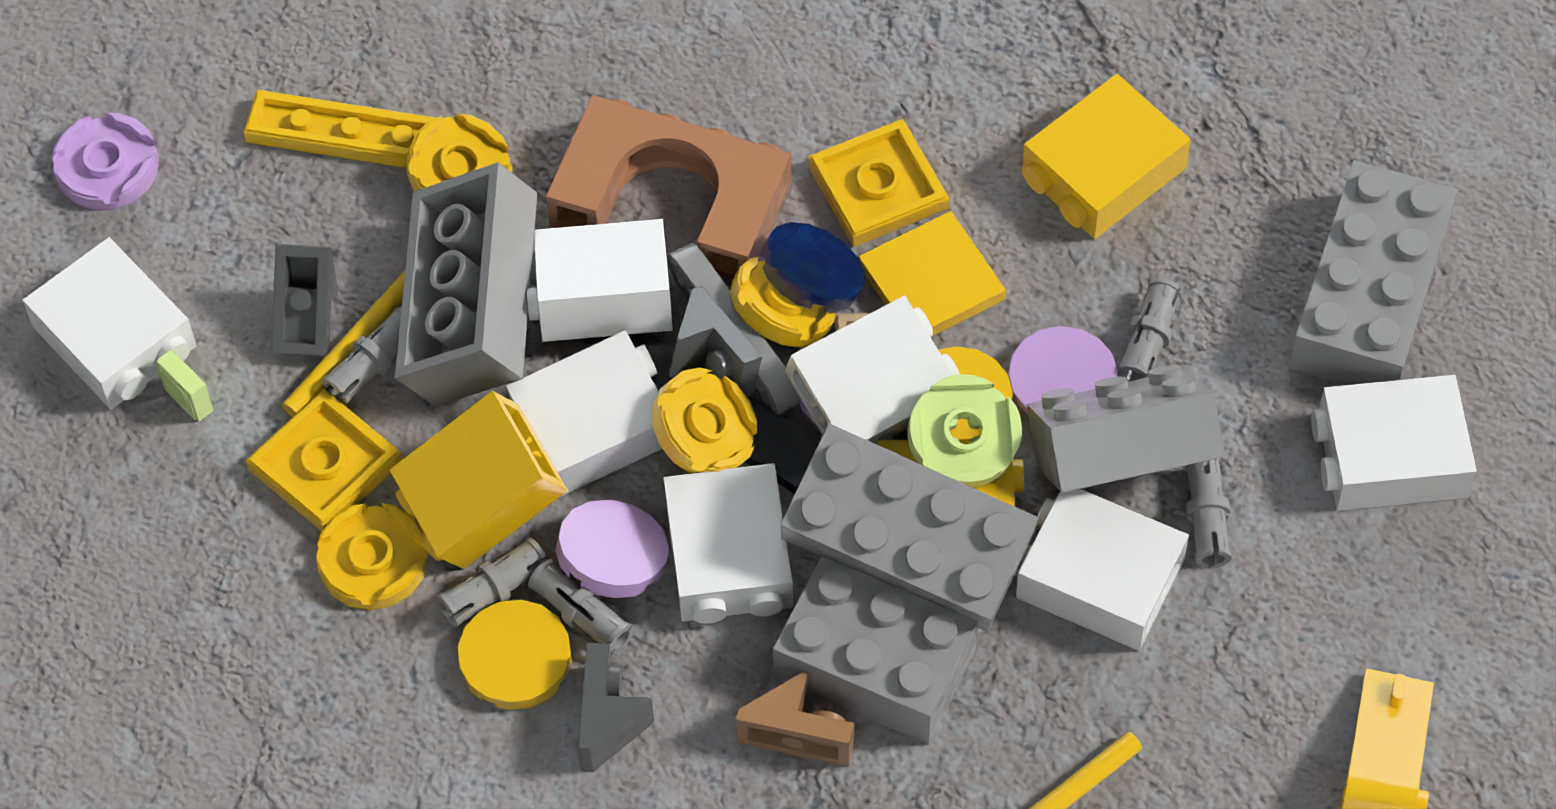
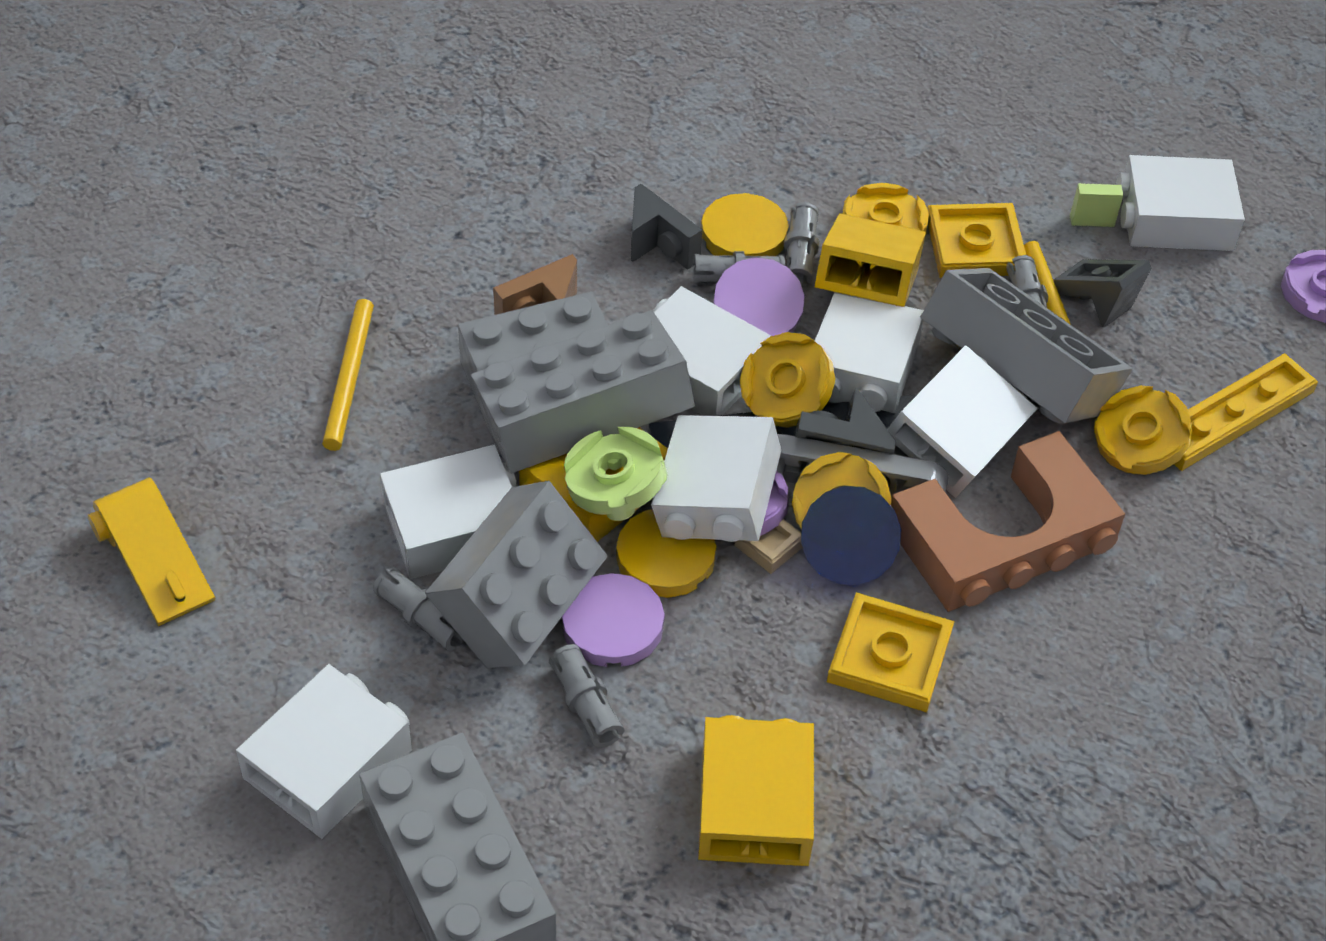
camera: 130 degrees right, 10 degrees down
yellow tile [859,211,1006,336] -> none

